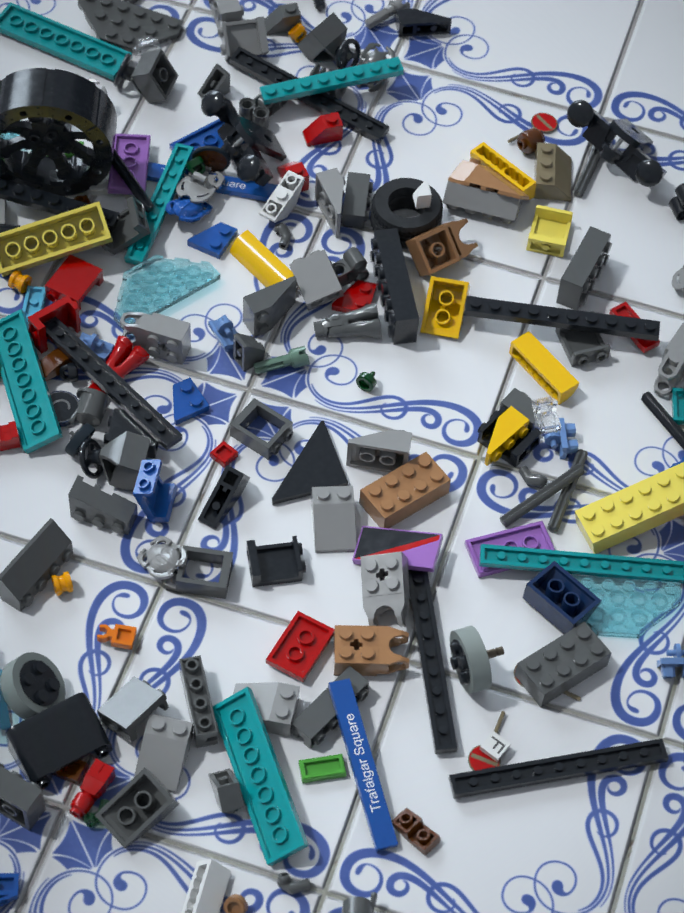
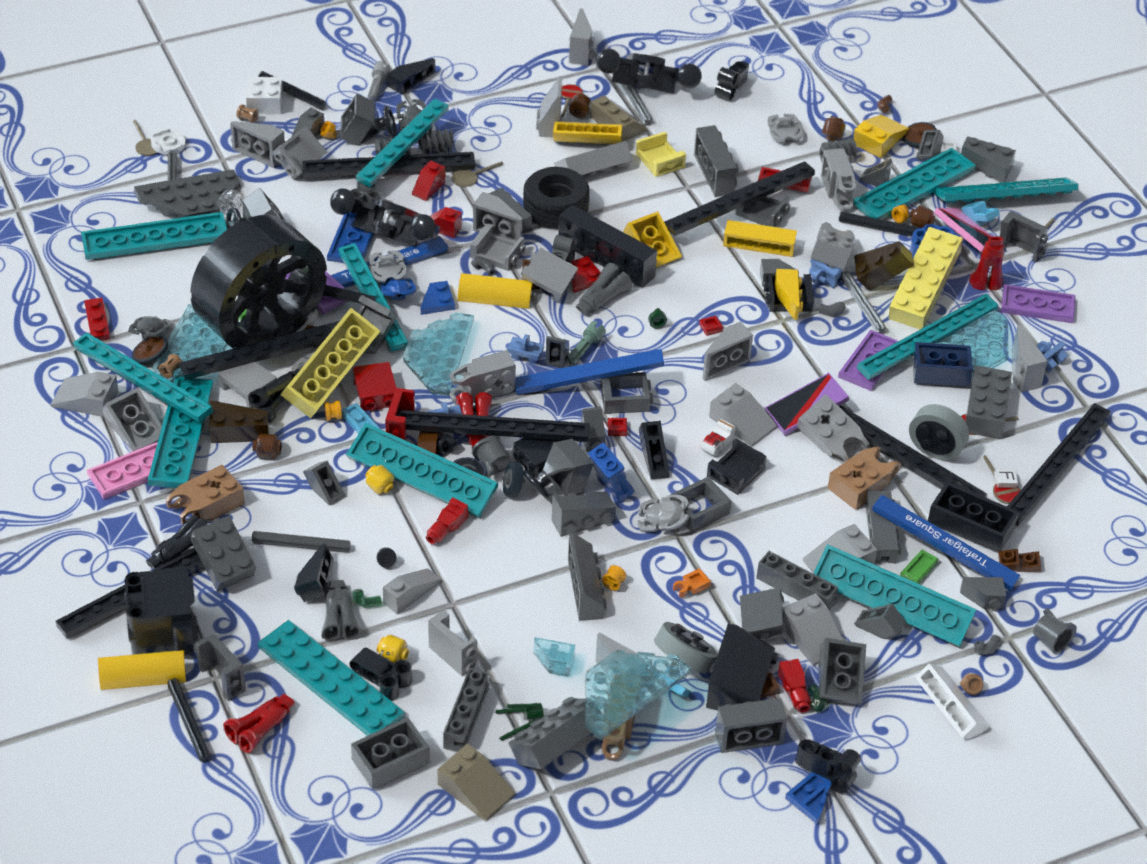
camera: 40 degrees left, 10 degrees down
blue wing [173,378,209,425] -> none
dark green tile [185,156,206,174] -> none
reddish brown wheel [191,146,231,172] -> none
dark grey slope [197,64,230,98] -> none
dark grey slope [243,276,296,337] -> none
white slope [259,170,305,223] -> none
red plate [266,611,334,682] -> none
black tile [272,420,348,505] -> none
medium nougat brick [359,452,451,528] -> none
medium nougat brick [405,218,478,276] -> none
white slope [413,181,432,209] -> none
medium nougat wedge [448,158,529,200] -> none
dark grey axle [500,464,585,527] -> none
clear slope [530,397,562,434] -> none
none -> dark grey piece [417,129,454,154]
none -> dark tan piece [452,161,503,187]
none -> light grey panel [470,224,526,271]
none -> blue tile [515,349,665,395]
none -> light grey slope [536,76,562,137]
none -> light grey slope [569,8,595,66]
none -> dark grey slope [581,406,606,452]
none -> red tile [699,316,723,336]
none -> white leg [701,419,735,456]
none -> black piece [795,739,861,793]
none -> light grey brick [810,222,855,270]
none -> dark brown wedge [854,241,914,291]
none -> black brick [928,481,1019,552]
none -> dark grey slope [960,577,1006,609]
none -> light grey slope [1012,324,1047,393]

